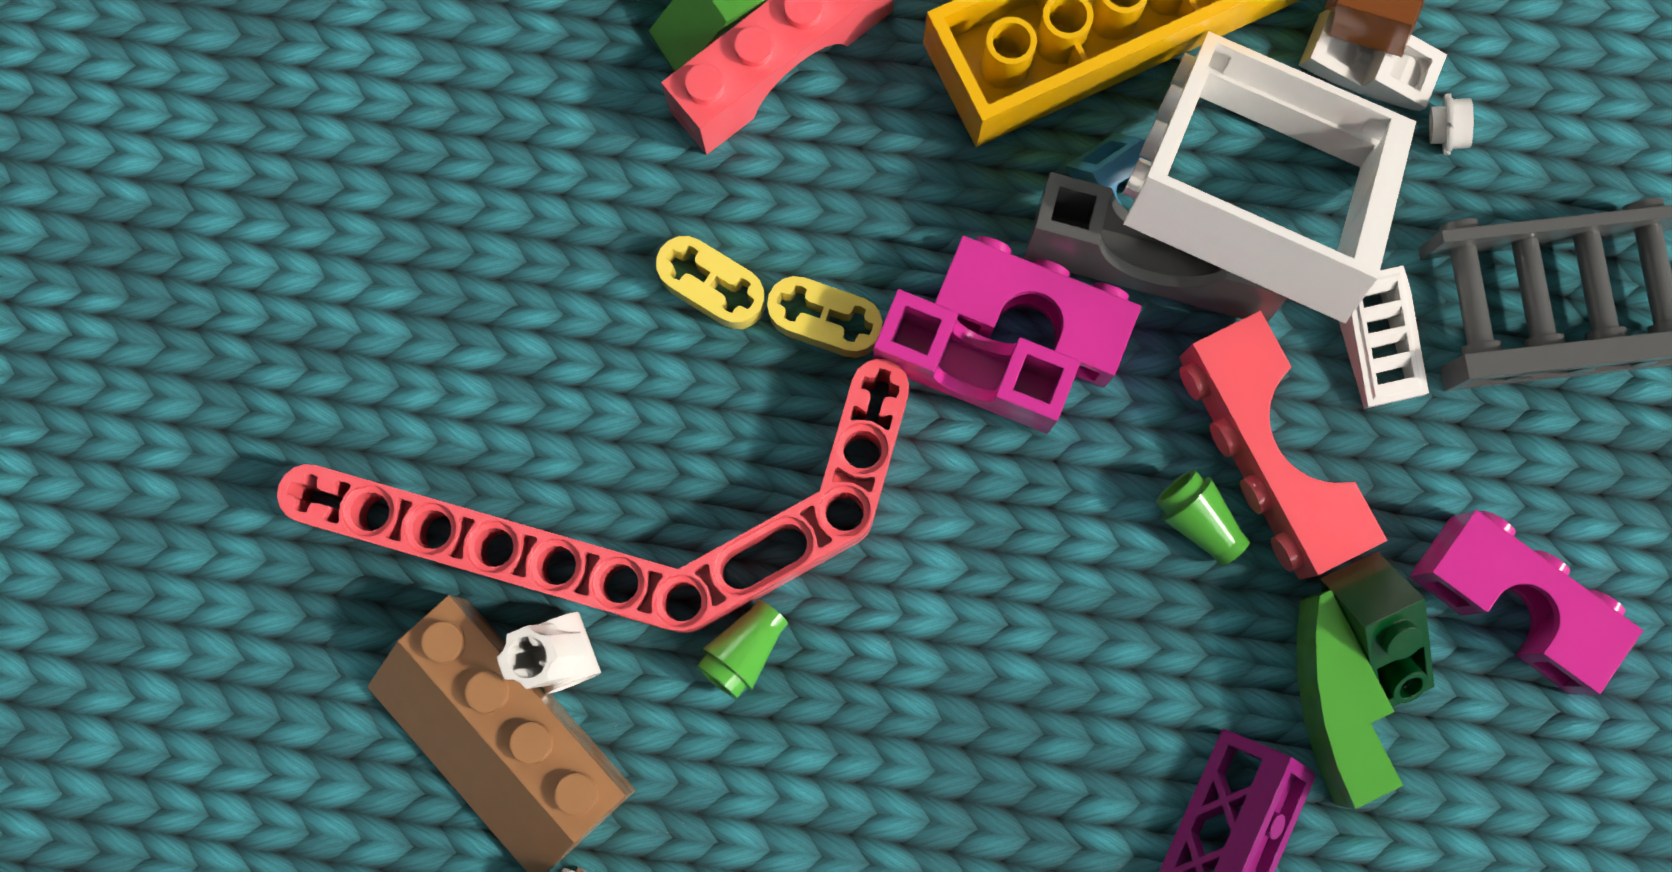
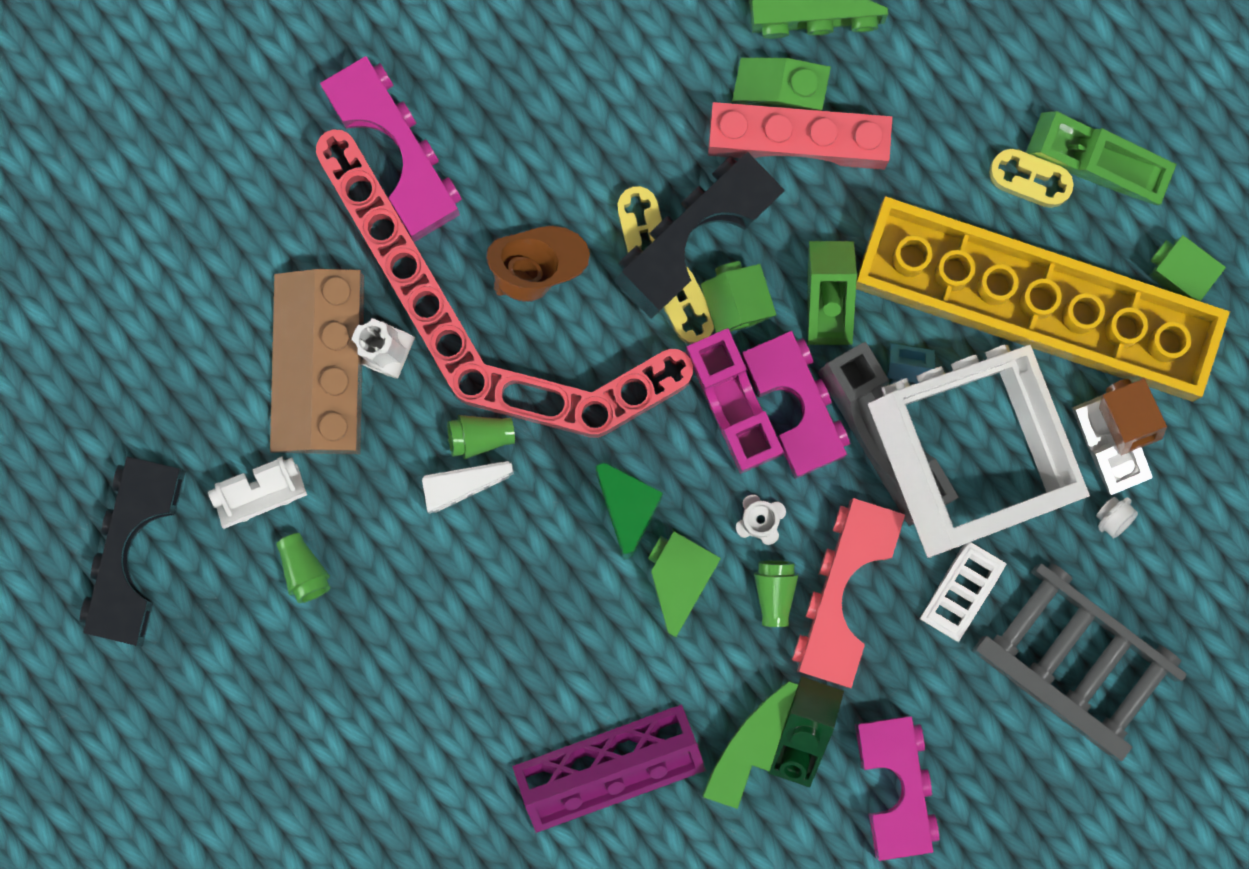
camera: 40 degrees right, 5 degrees up
none -> dark pink arch [320,56,462,242]
none -> white slope [422,461,514,514]
none -> dark orange piece [486,226,590,302]
none -> green slope [596,463,663,560]
none -> black arch [614,152,785,319]
none -> bright green slope [648,532,721,638]
none -> bright green brick [701,261,776,333]
none -> white plate [736,495,786,545]
none -> bright green slope [807,241,857,345]

